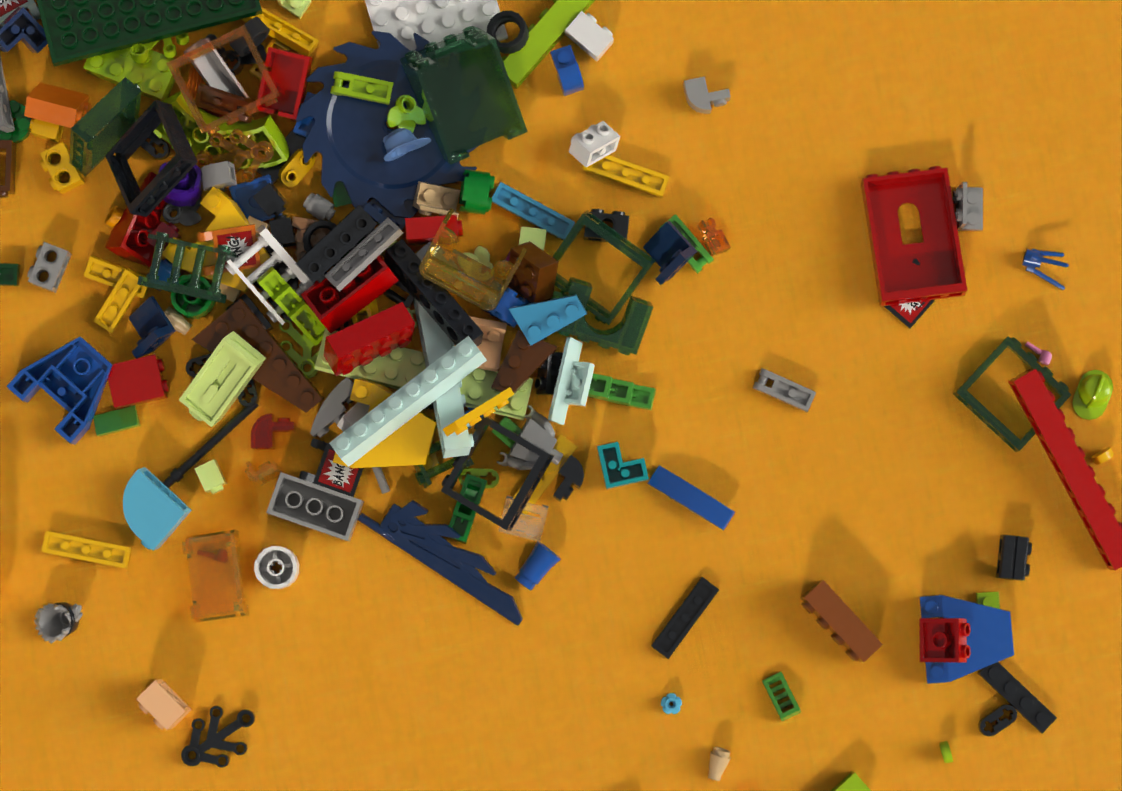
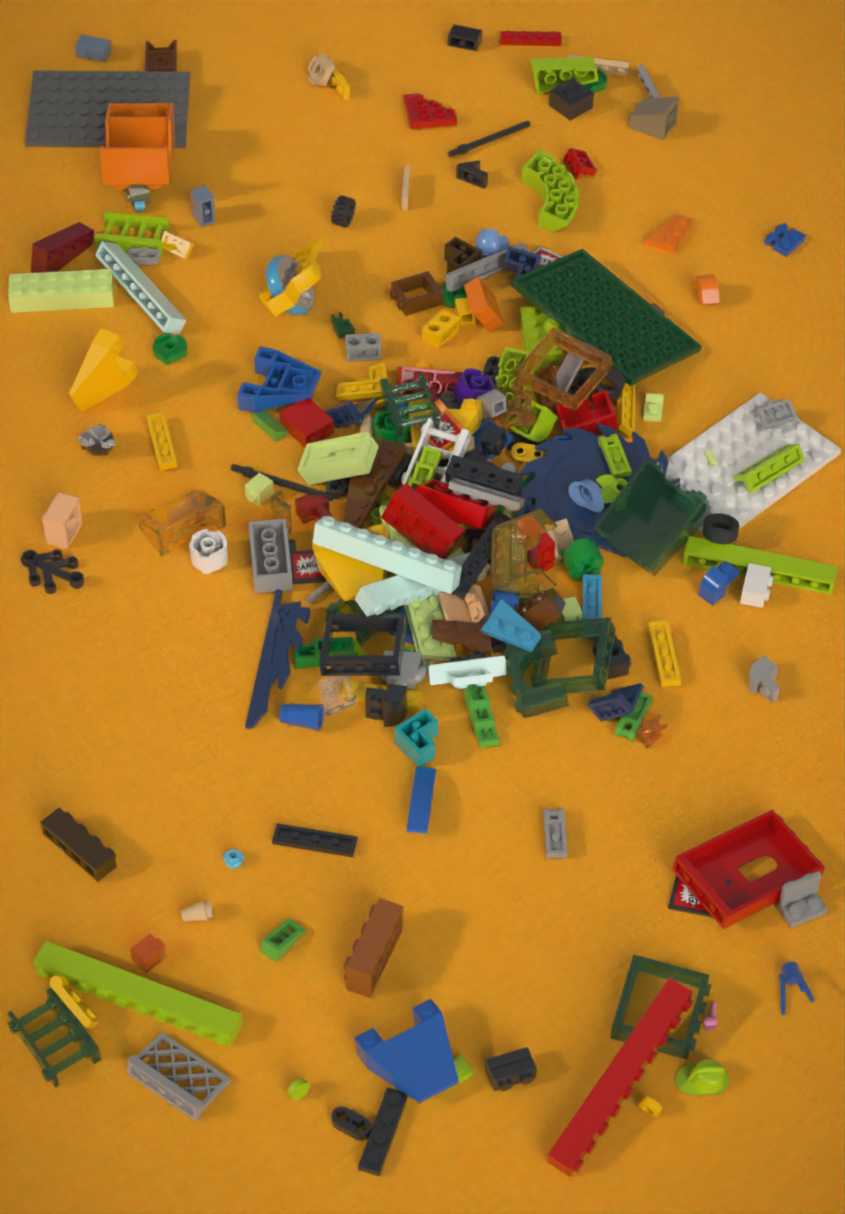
camera: 65 degrees right, 35 degrees down
clear green window [69,77,141,177] -> none
black window [105,100,198,217] -> none
medium azure brick [123,467,192,551] -> none
yellow plate [442,387,514,436] -> none
white brick [569,121,620,167] -> none
red plate [919,618,971,663] -> none

